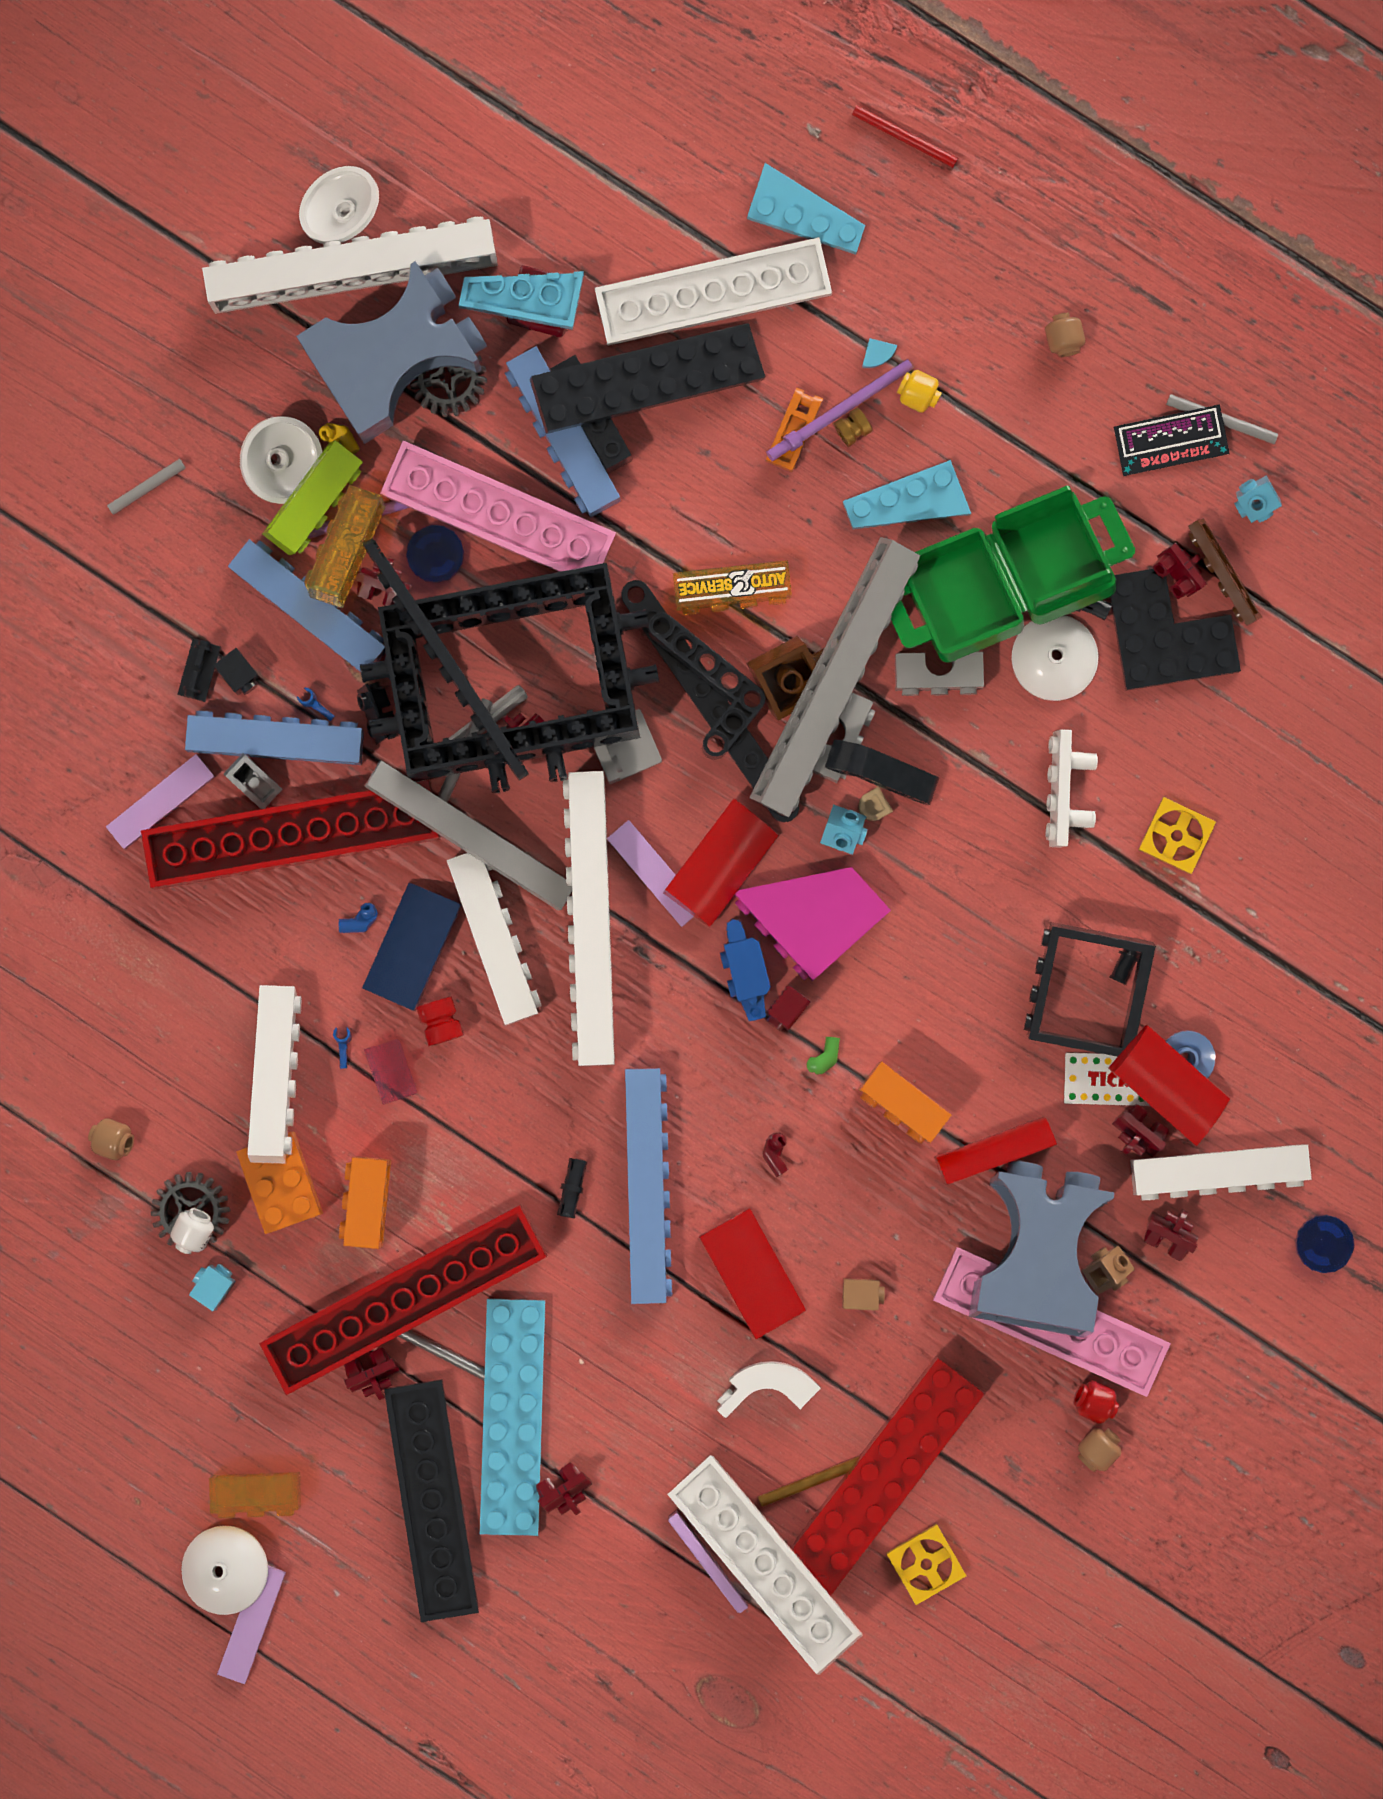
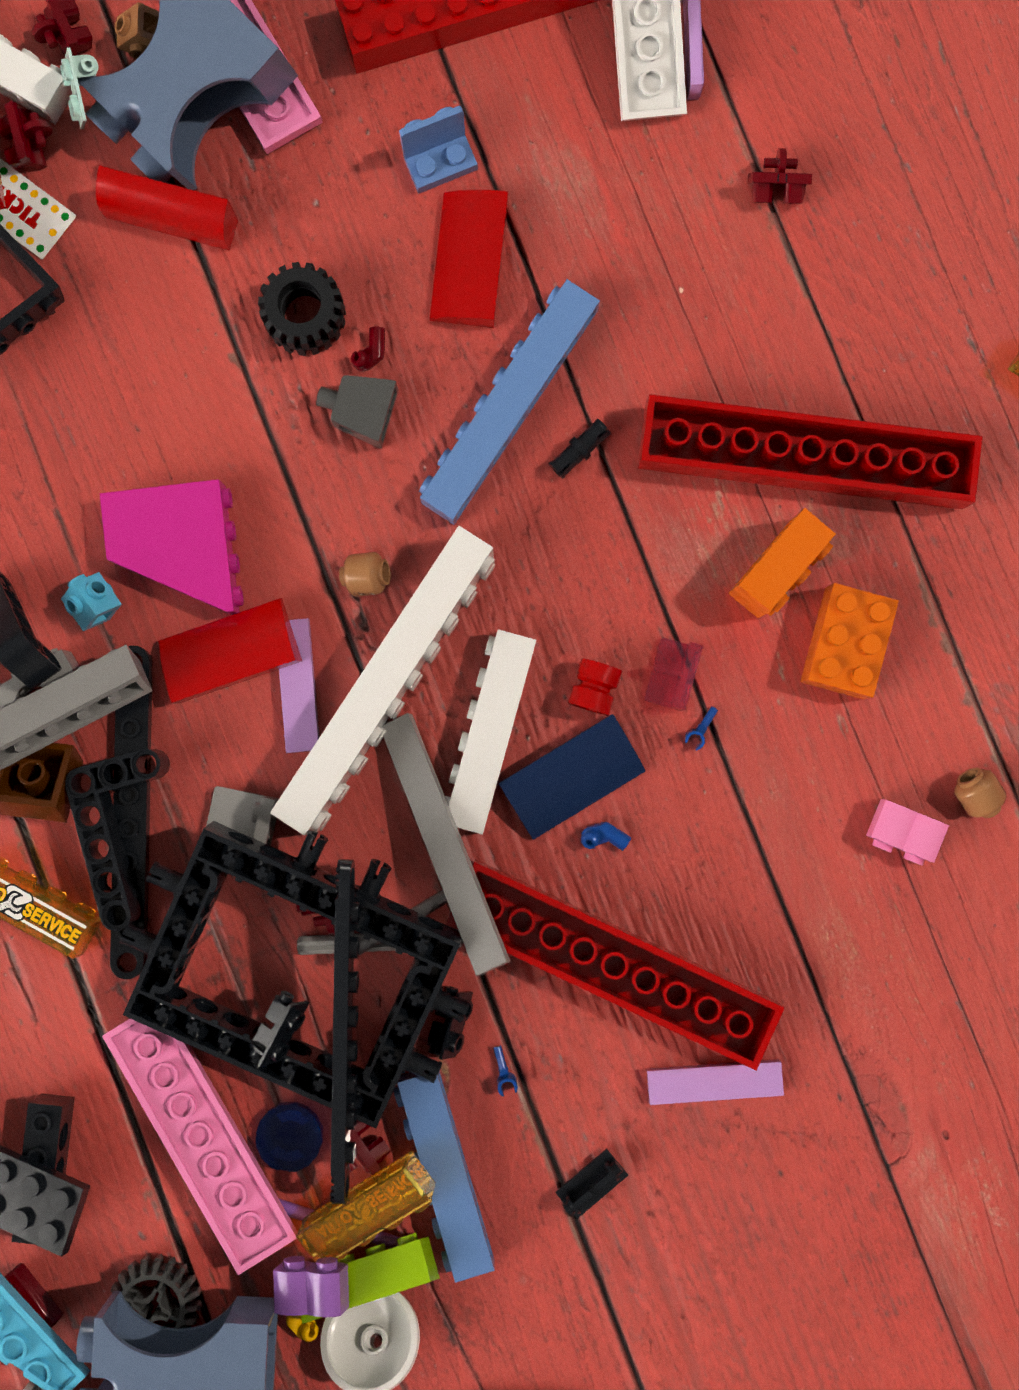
camera: 145 degrees left, 0 degrees up
dark grey gear [151,1172,231,1248] -> none
white head [170,1208,214,1254] -> none
medium blue brick [185,711,364,765] -> none
medium azure brick [189,1264,236,1311] -> none
black brick [213,648,261,695] -> none
dark grey slope [223,753,283,809] -> none
white brick [248,985,302,1164] -> none
dark red hips [344,1347,400,1400] -> none
black plate [384,1379,479,1622] -> none
flat silver bar [398,1330,485,1381] -> none
medium azure plate [480,1299,545,1536] -> none
medium blue brick [504,346,621,518] -> none
white arch [717,1361,821,1418] -> none
blue hinge [720,919,771,1021] -> none
pearl gold bar [758,1456,859,1507] -> none
dark red brick [766,986,810,1031] -> none
bright green arm [807,1037,840,1075] -> none
medium nougat brick [842,1278,885,1310] -> none
tan tile [858,786,893,821] -> none
orange brick [858,1061,952,1144] -> none
none -> light aqua hinge [60,47,99,130]
none -> black hinge [250,991,310,1067]
none -> black tyre [258,262,346,356]
none -> medium lavender brick [273,1256,349,1317]
none -> dark grey torso [316,375,399,449]
none -> medium nougat head [339,552,391,597]
none -> medium blue bracket [399,106,478,194]
none -> bright pink brick [866,799,949,866]

